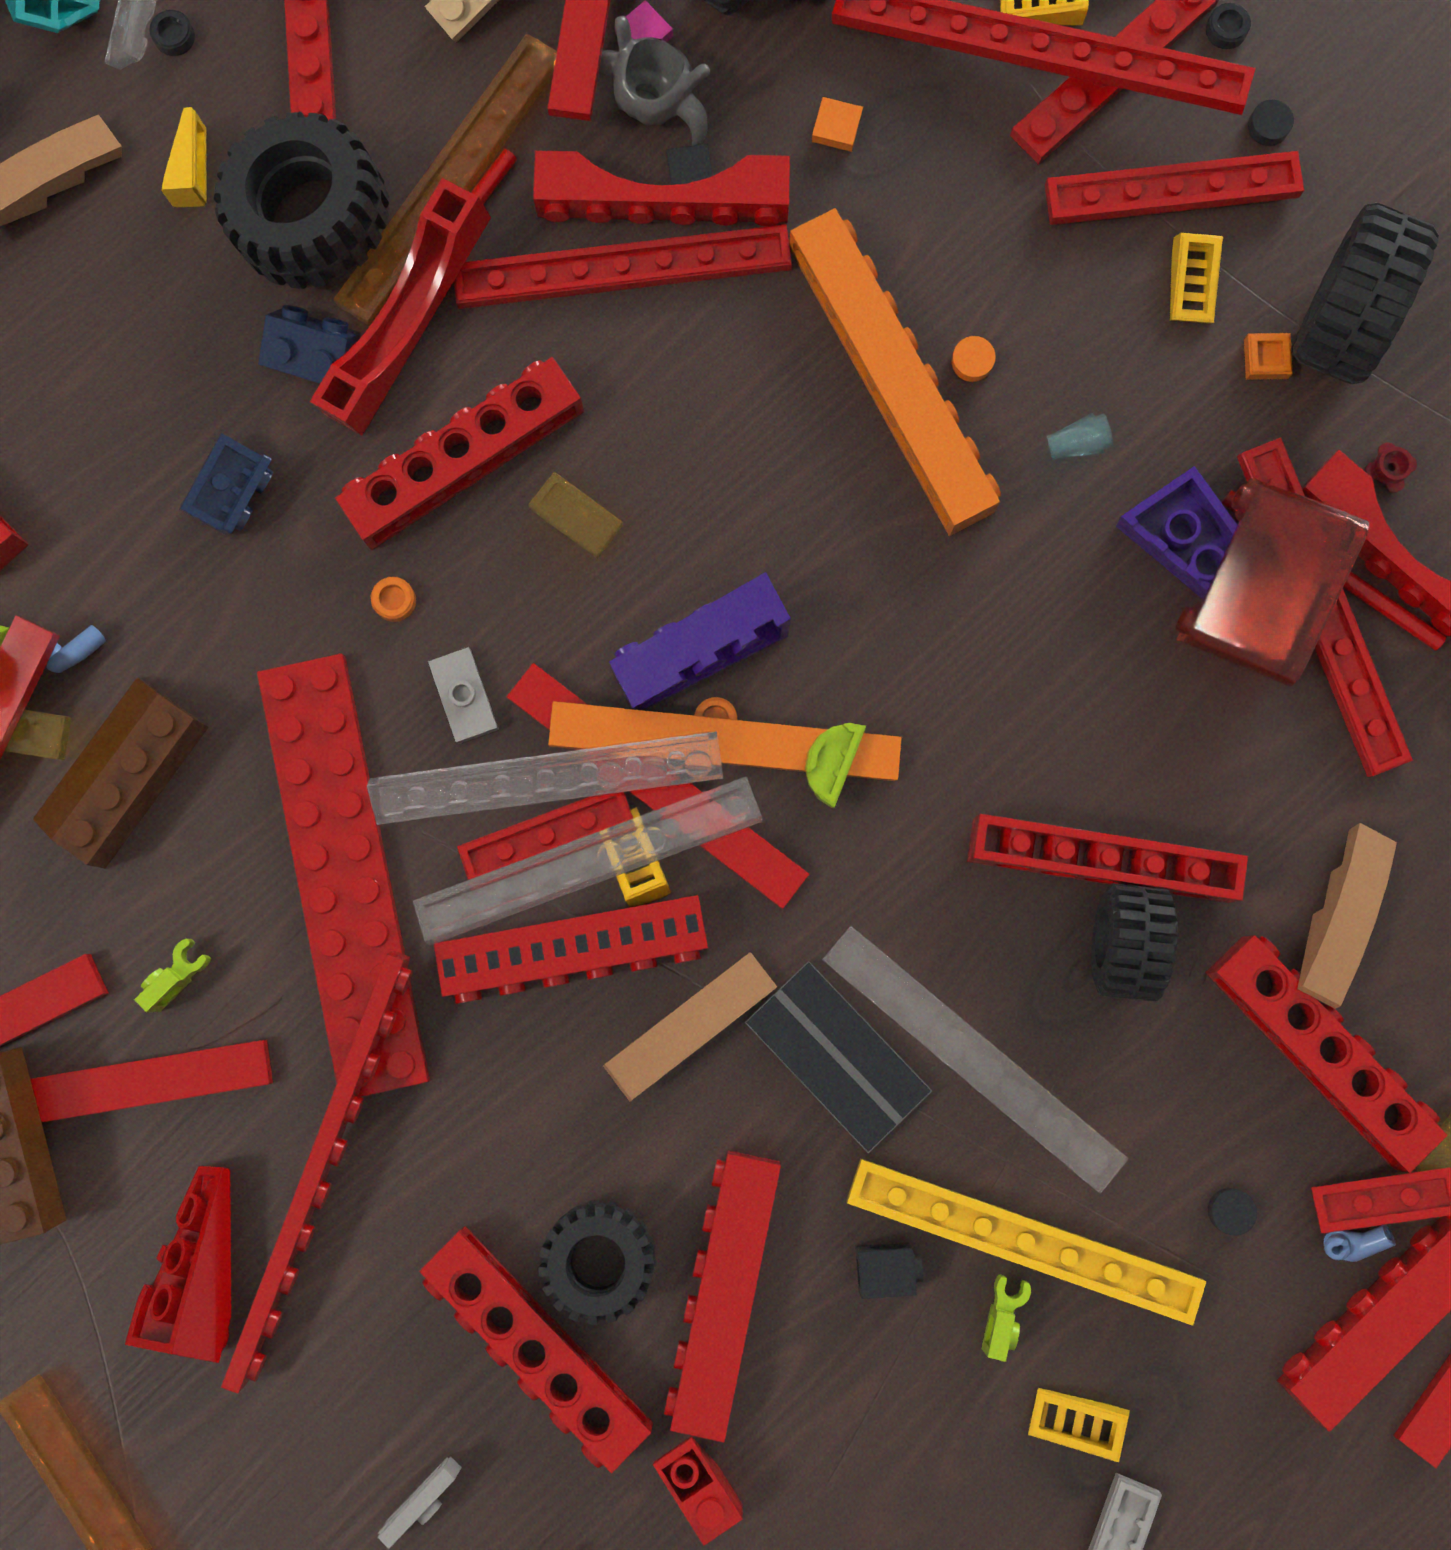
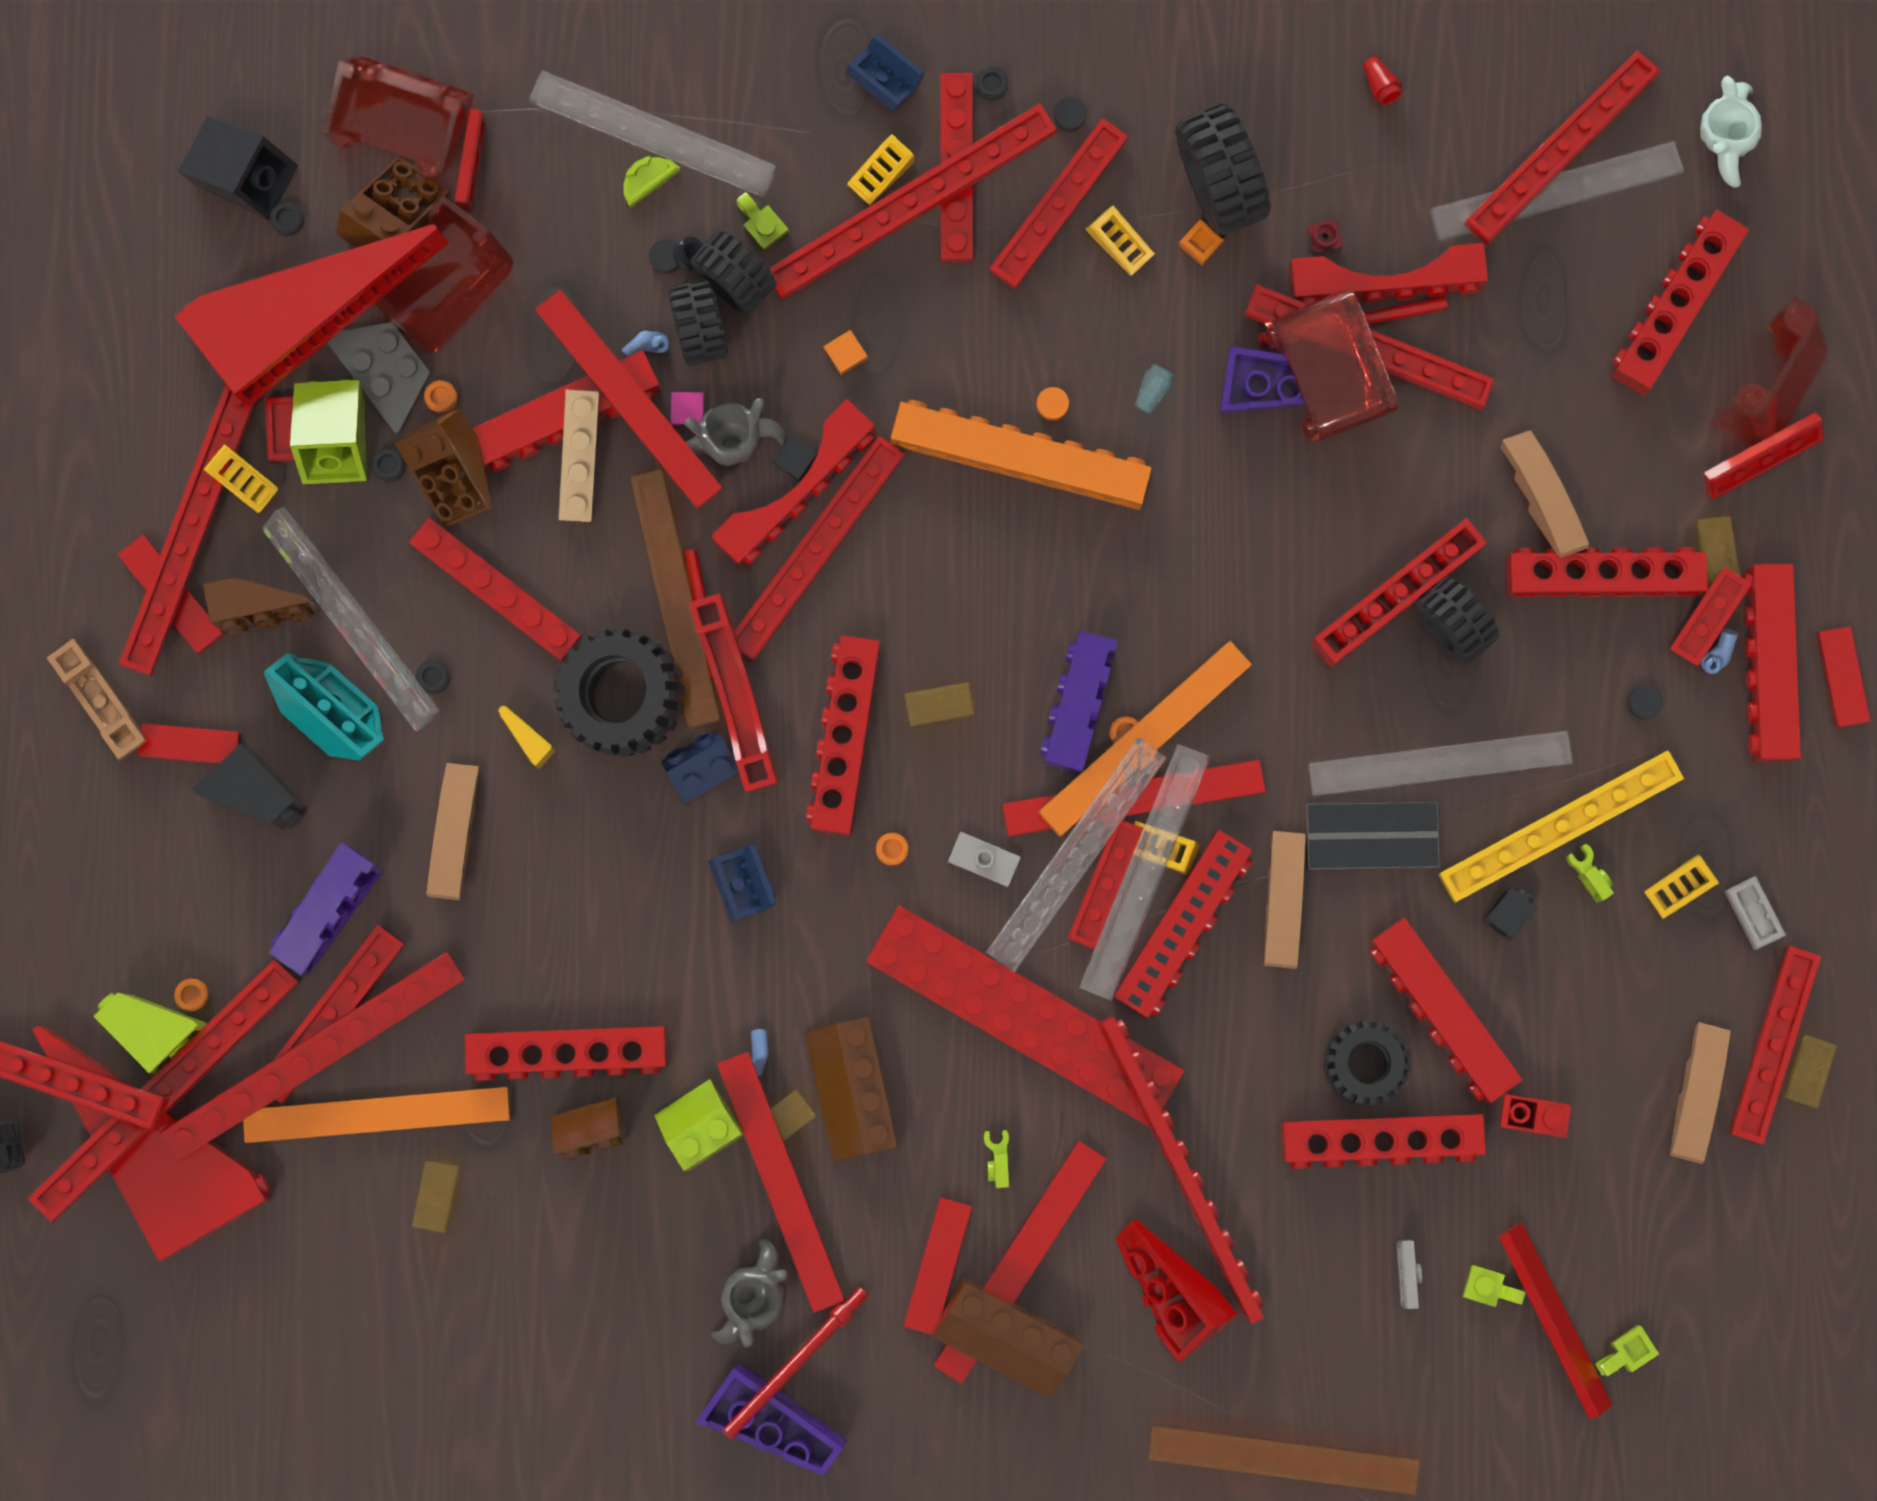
camera: 50 degrees left, 0 degrees up
lime tile [805,723,866,808] -> none

